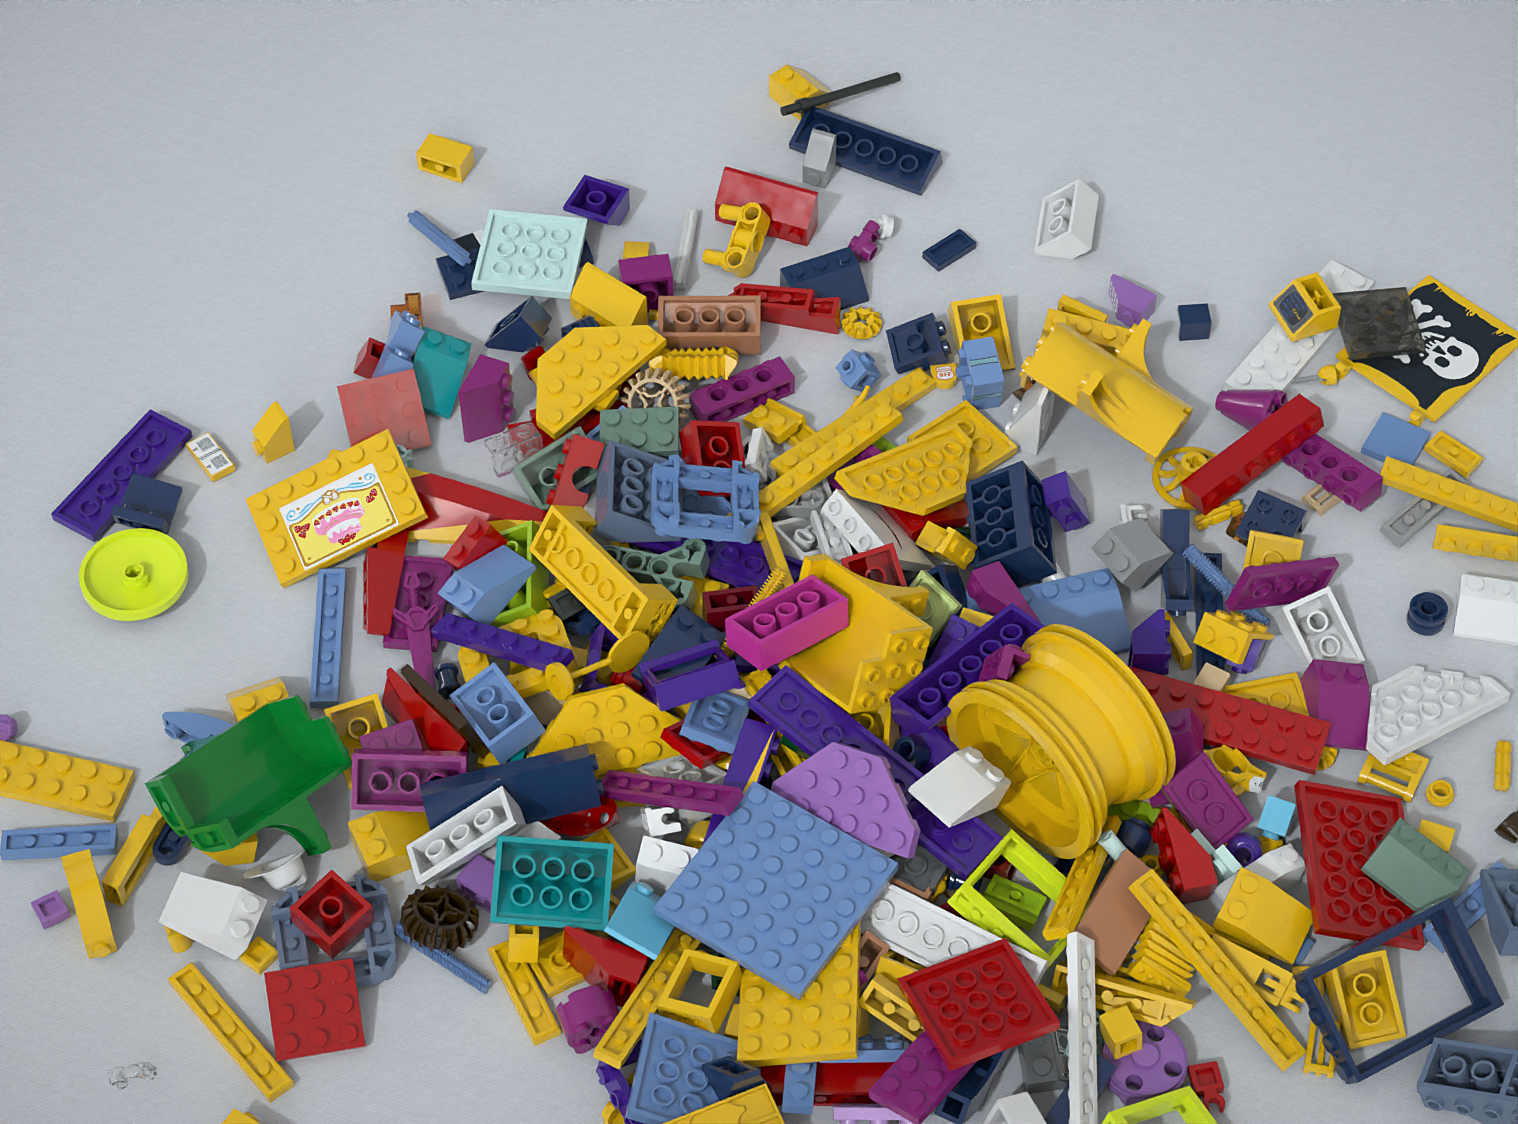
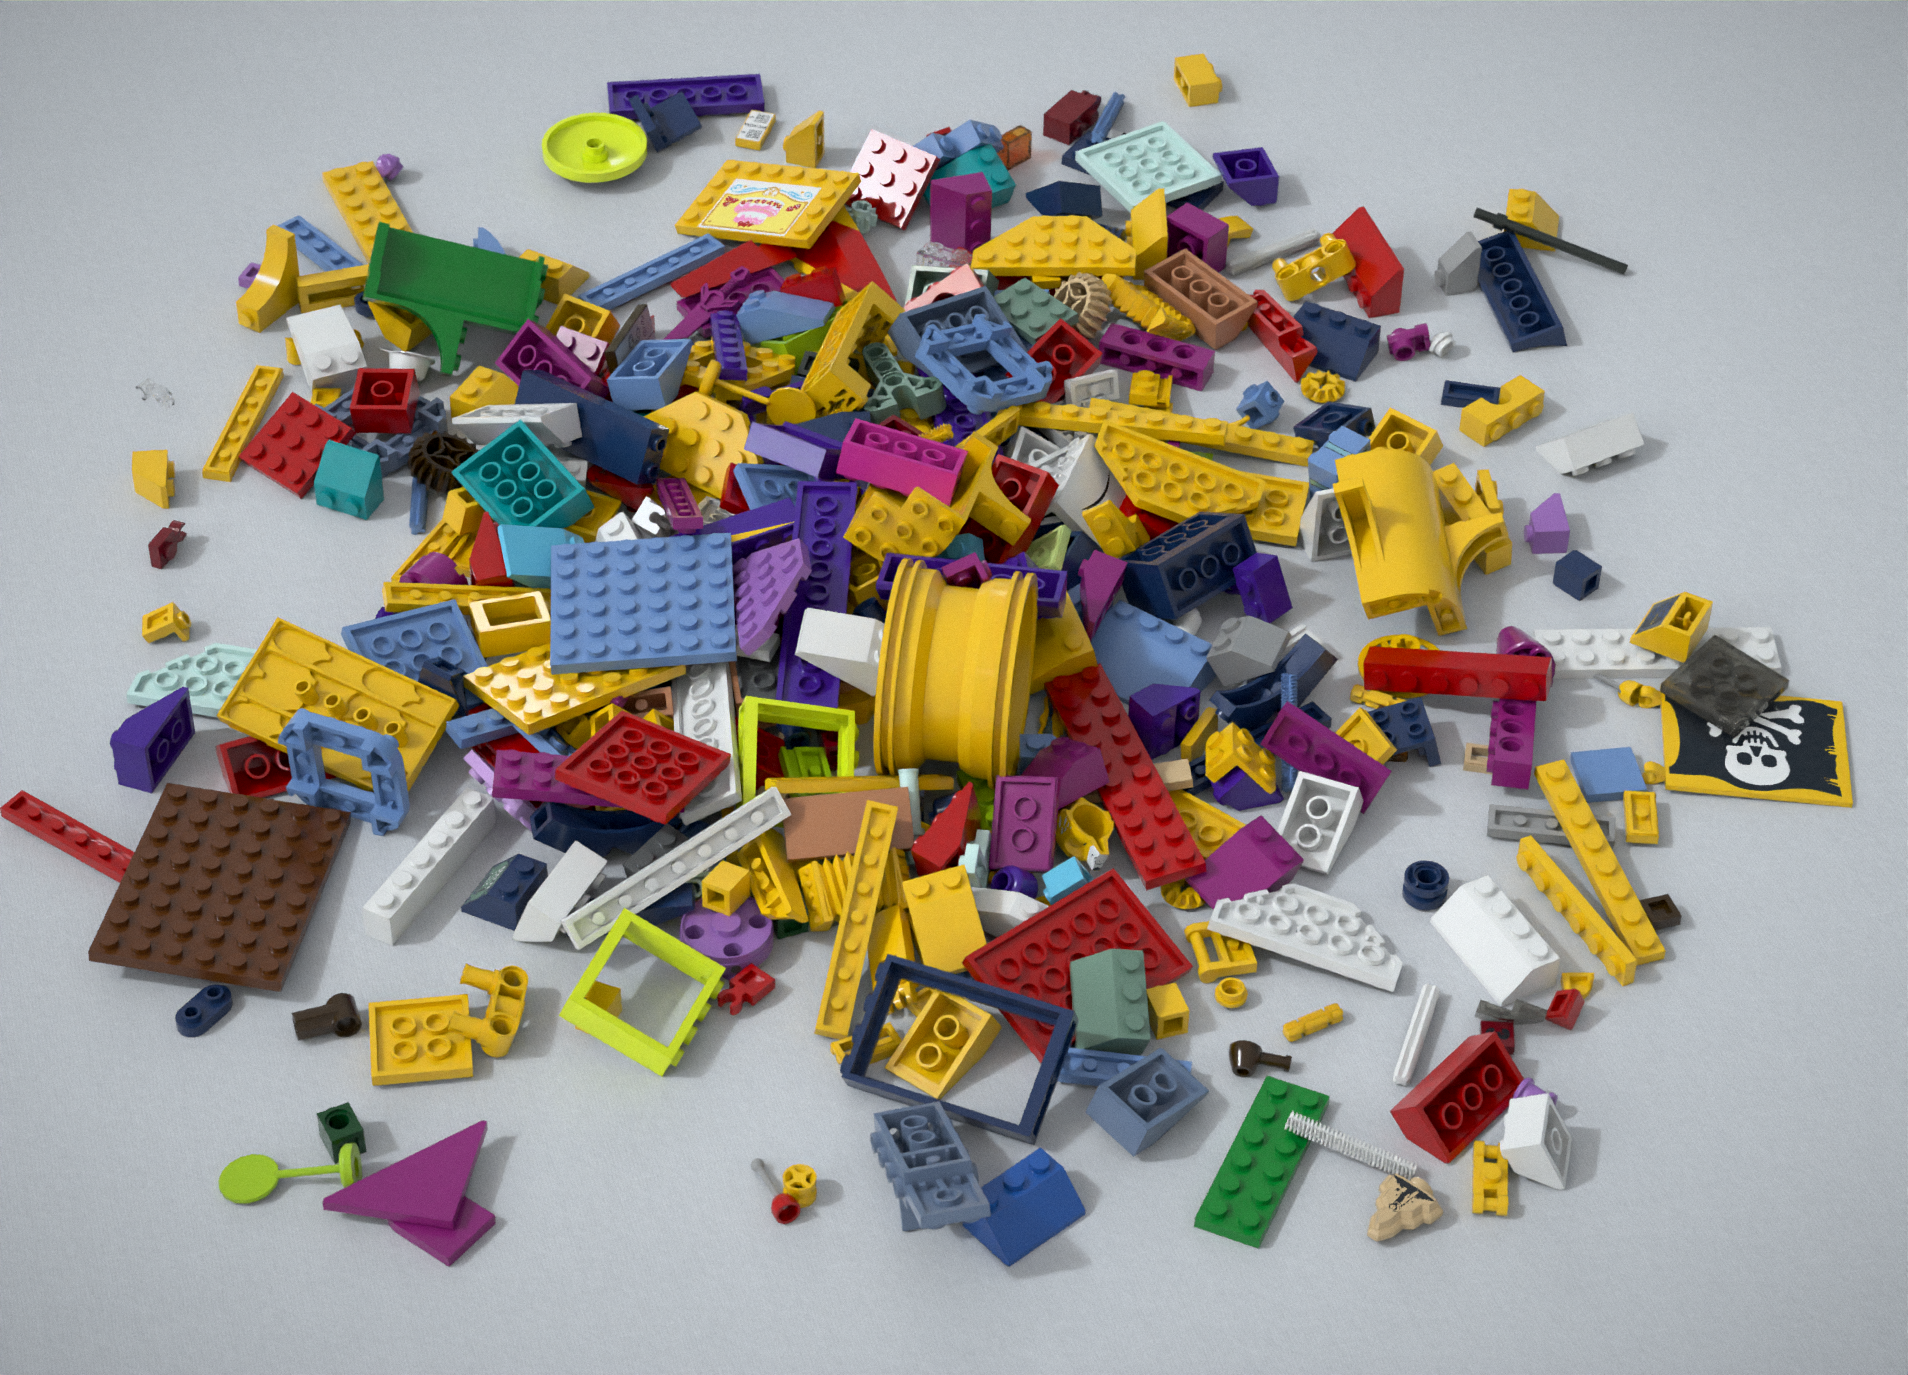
camera: 50 degrees right, 10 degrees down
none -> teal slope [314,440,384,520]
none -> dark red brick [1043,90,1101,146]
none -> yellow arch [1459,375,1545,447]

